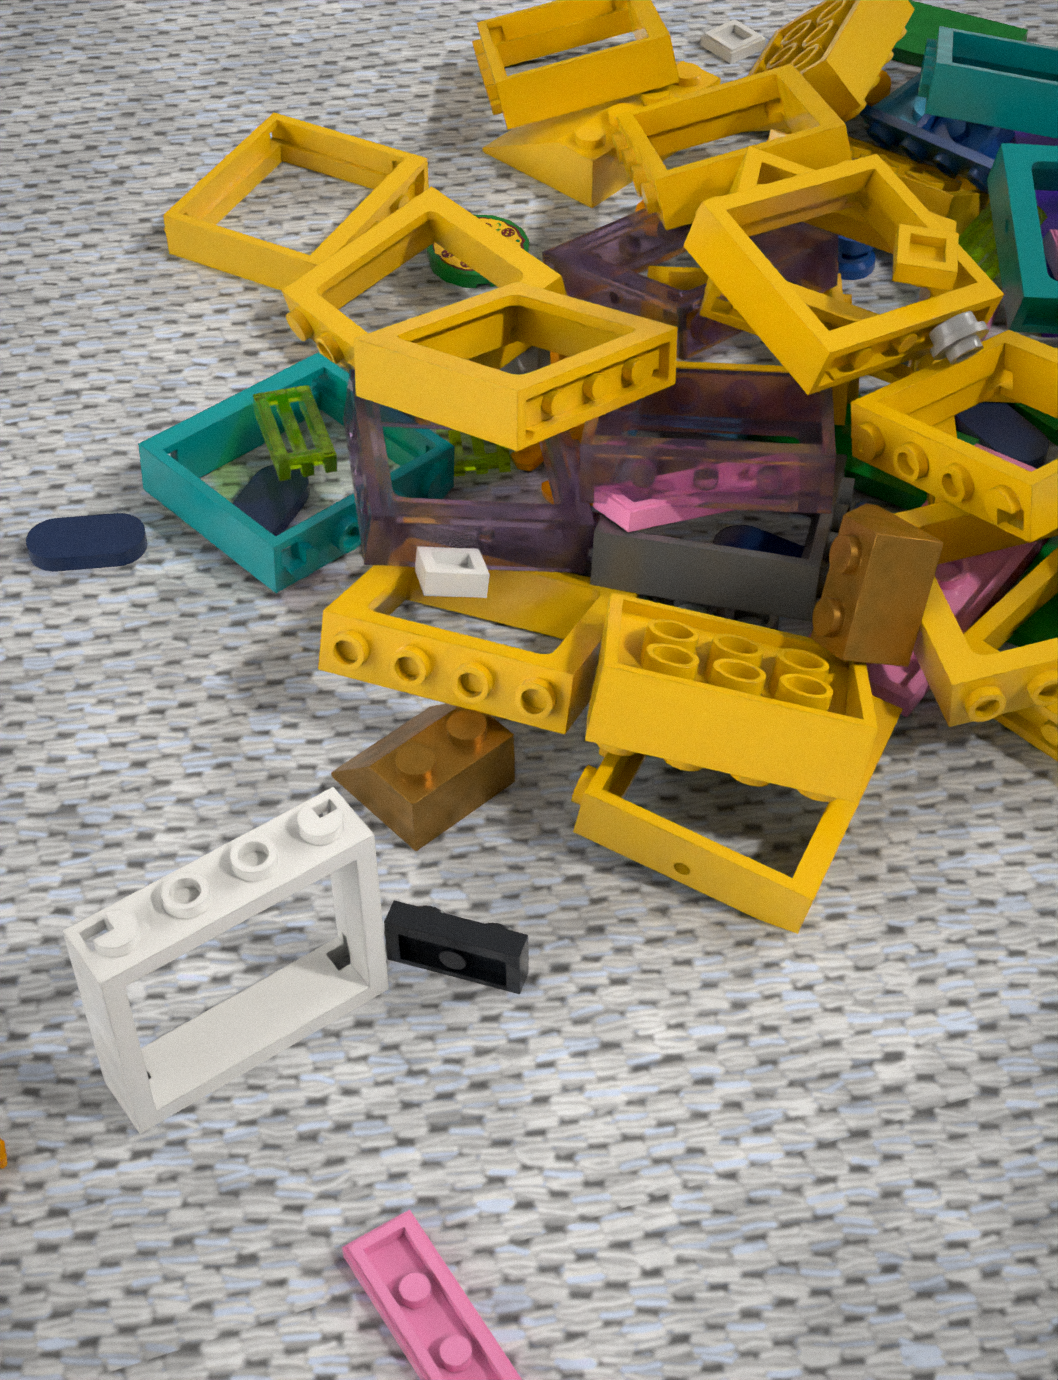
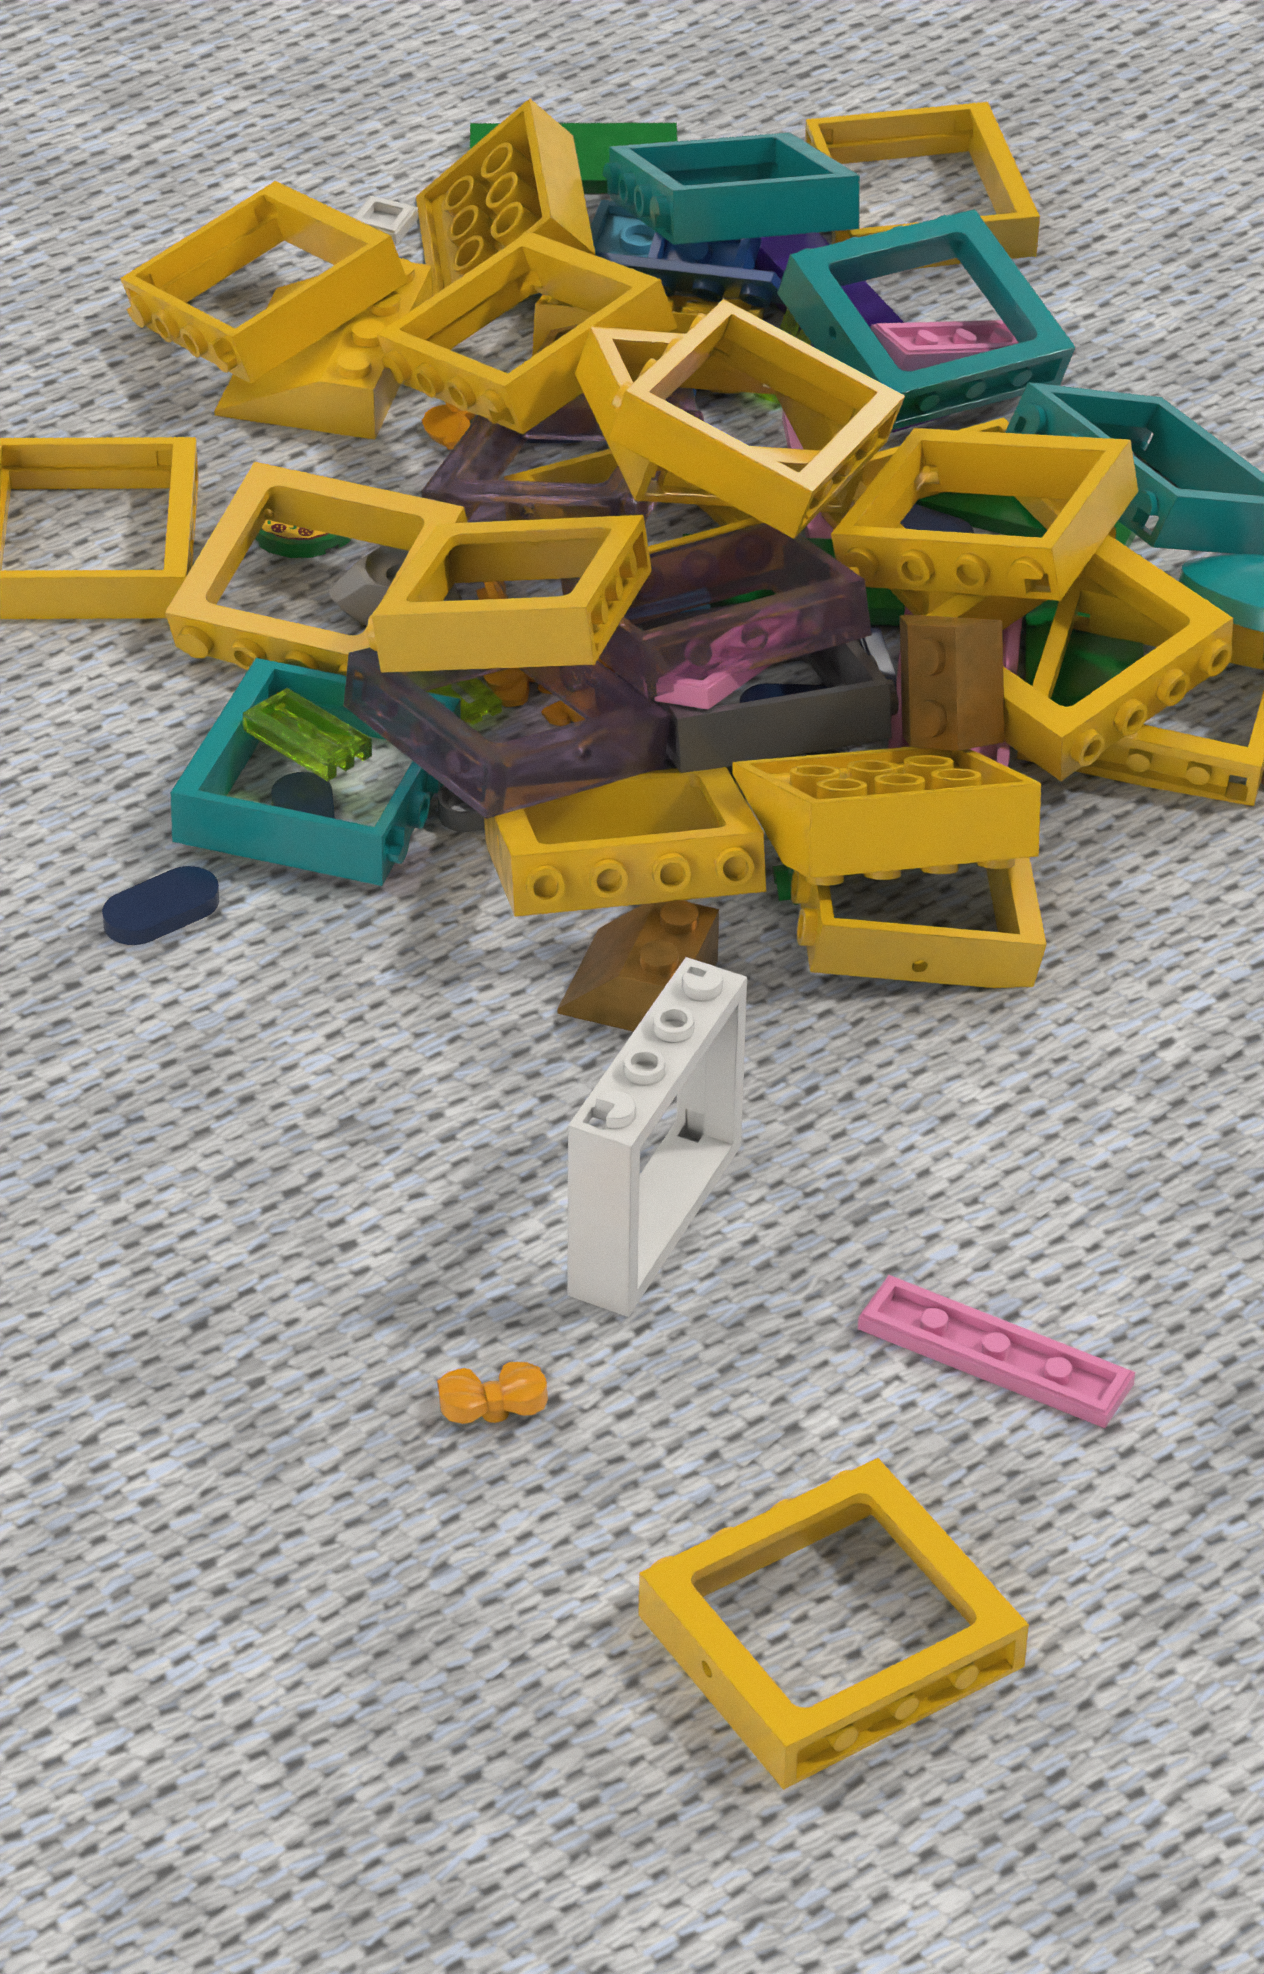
camera: 30 degrees left, 5 degrees down
black plate [384,900,529,994] -> none
white tile [415,546,490,598] -> none
yellow plate [892,224,959,291] -> none
light grey plate [929,311,989,364] -> none

